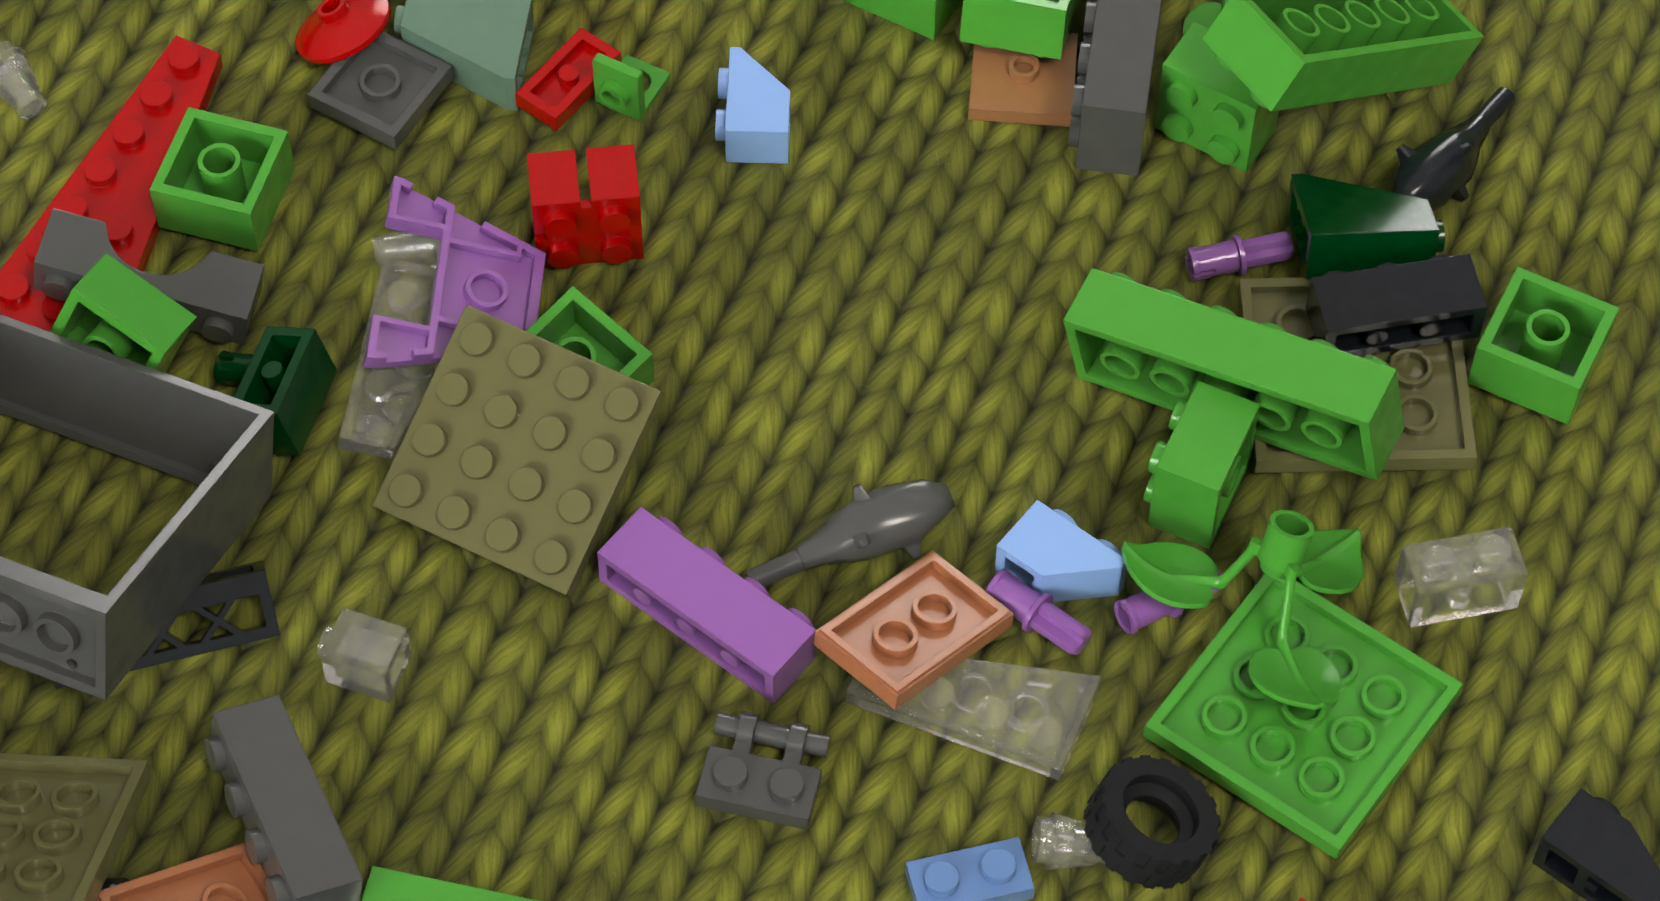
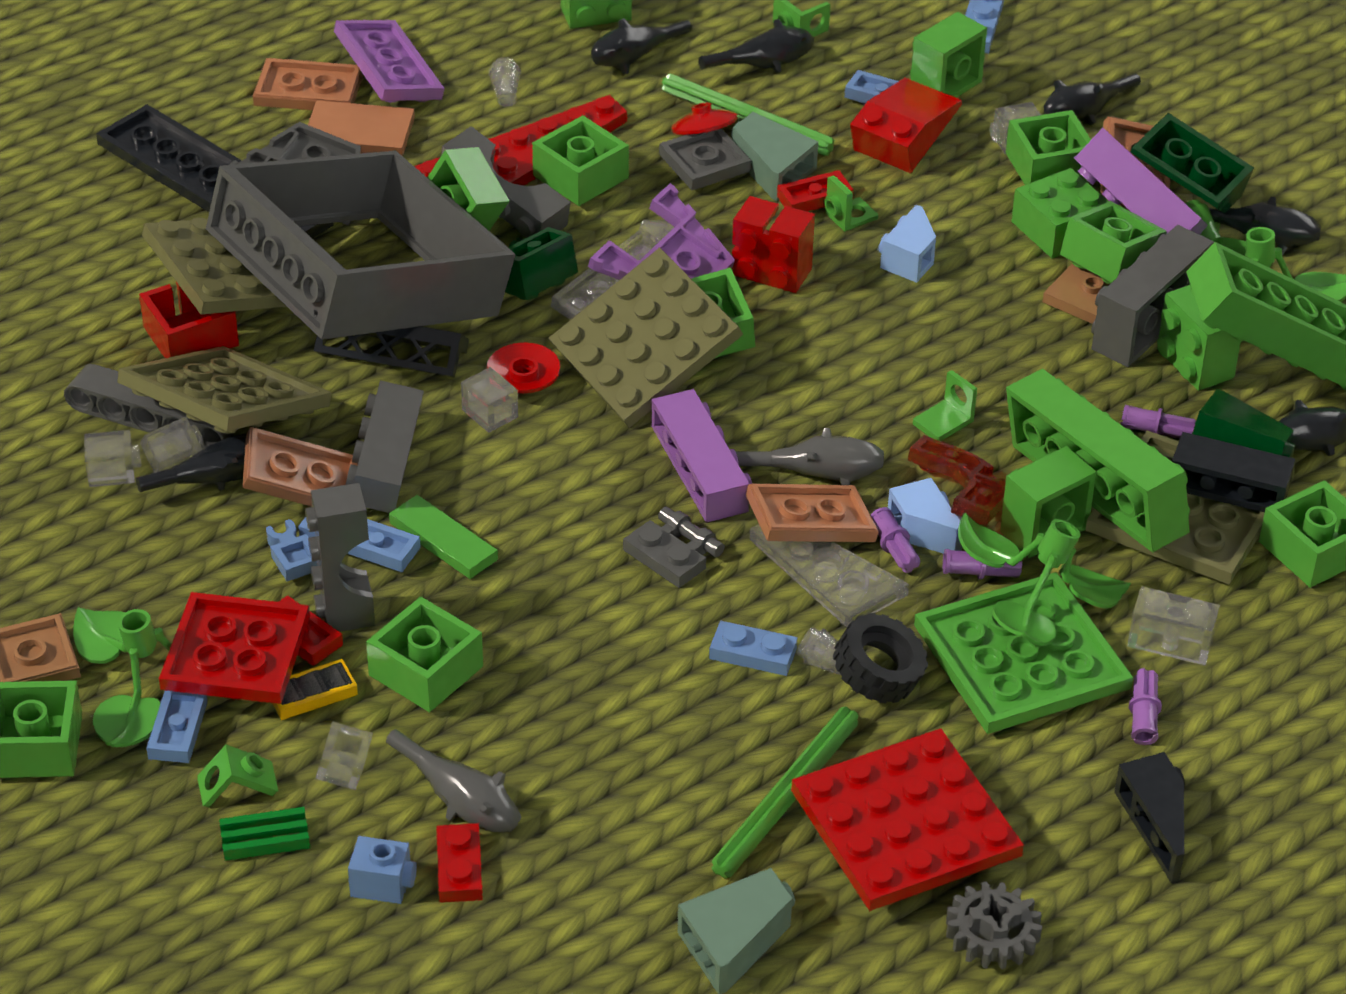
camera: 30 degrees right, 15 degrees down
none -> red dish [487,342,560,393]
none -> clear red plate [907,435,1006,525]
none -> bright green bracket [913,370,977,443]
none -> medium lavender axle [1129,668,1162,745]

